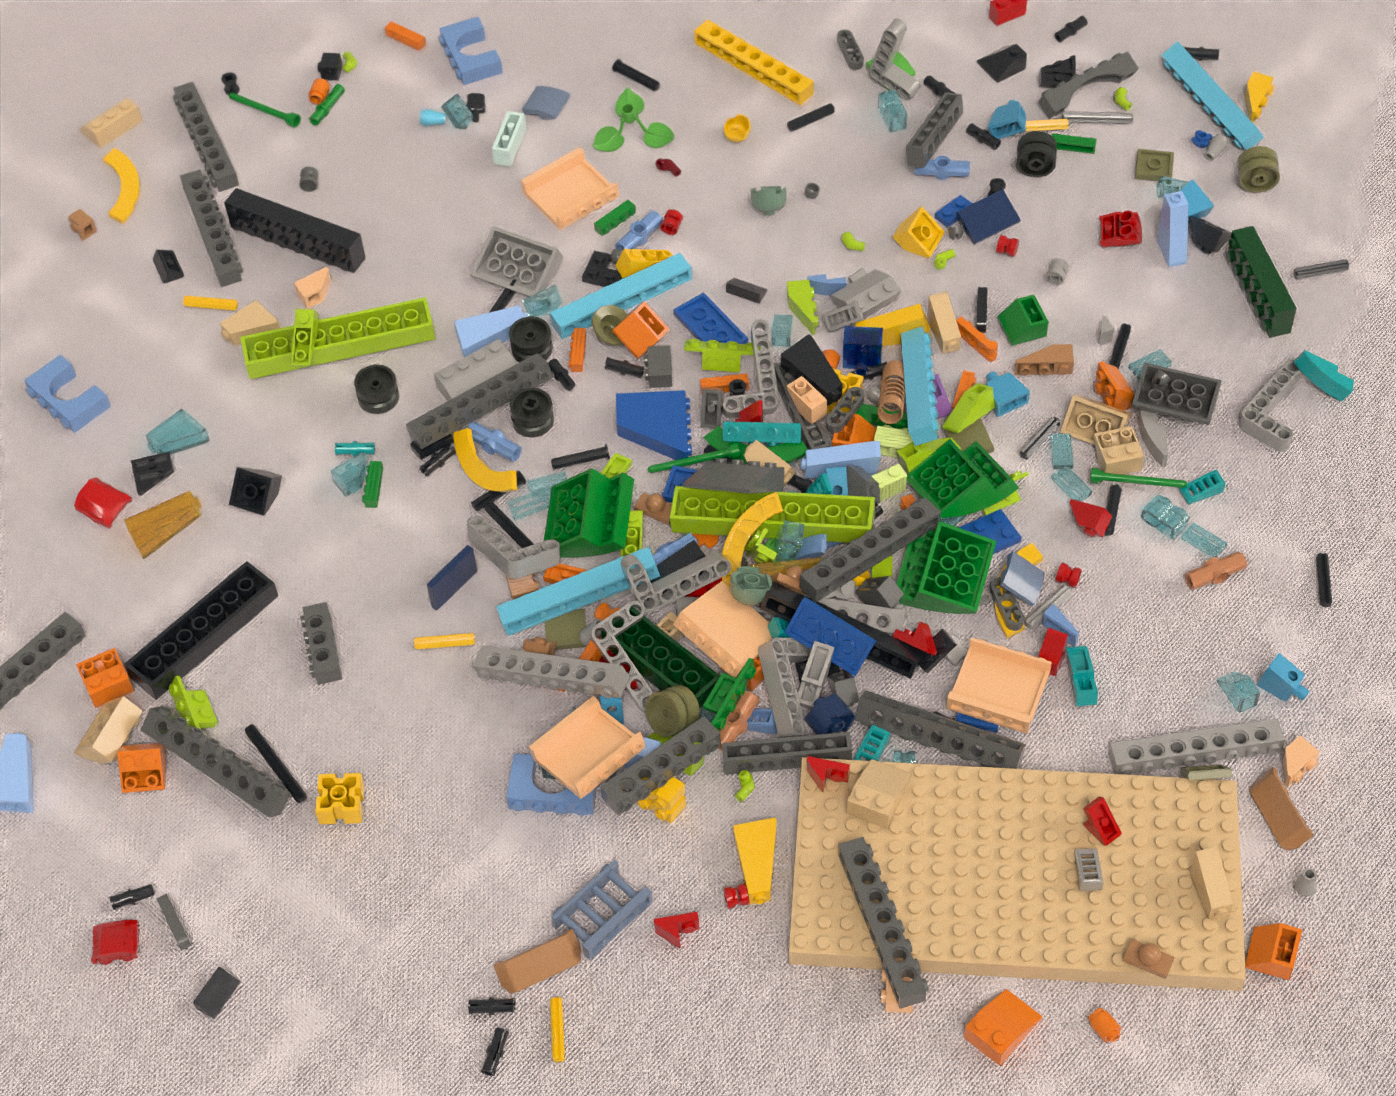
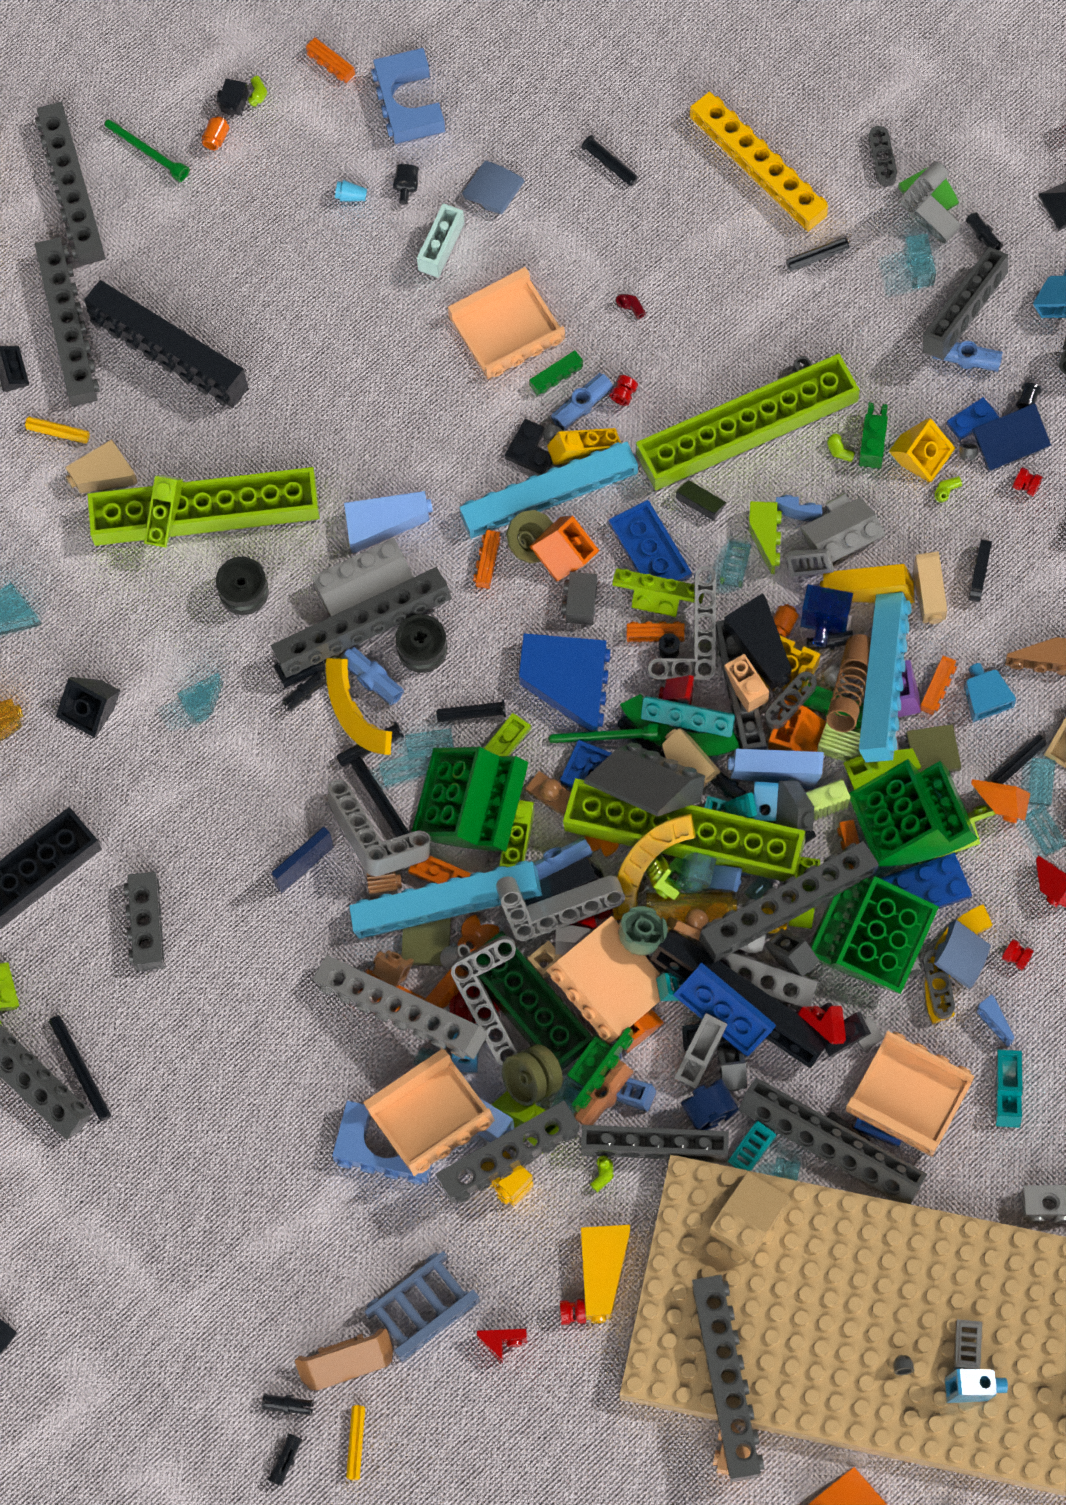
camera: 10 degrees right, 15 degrees up
black bush [221,72,240,96] -> none
light nougat slope [294,267,331,309] -> none
dark grey wheel [299,166,319,192] -> none
green pin [309,84,345,126] -> none
yellow brick [315,773,365,824] -> none
teal pin [335,441,375,456] -> none
green piece [362,461,384,508] -> none
yellow axle [414,633,475,649] -> none
clear light blue slope [441,94,473,130] -> none
light grey slope [470,226,563,299] -> none
black axle [489,279,517,313] -> none
pearl dark grey wheel [509,316,553,362] -> none
clear light blue slope [522,285,562,317] -> none
black axle [548,359,575,391] -> none
bright green plant [593,87,674,152] -> none
black pin [604,357,644,378] -> none
dark grey slope [701,386,724,428] -> none
yellow hair [723,114,751,142] -> none
sand green cylinder [750,186,787,215] -> none
light grey beam [758,638,811,738] -> none
red slope [807,756,850,792] -> none
lime slope [943,383,995,433] -> none
orange plate [956,316,998,362] -> none
black pin [966,123,1001,150] -> none
green slope [997,294,1049,346] -> none
light grey axle [1025,586,1071,629] -> none
red slope [1038,628,1068,677] -> none
red slope [1083,796,1122,846] -> none
medium nougat tile [1123,939,1175,979] -> none
none -> lime brick [636,353,860,491]
none -> green hinge [859,402,888,469]
none -> dark grey hinge [893,1355,914,1375]
none -> dark azure torso [945,1369,1008,1403]
none -> orange slope [971,779,1030,823]

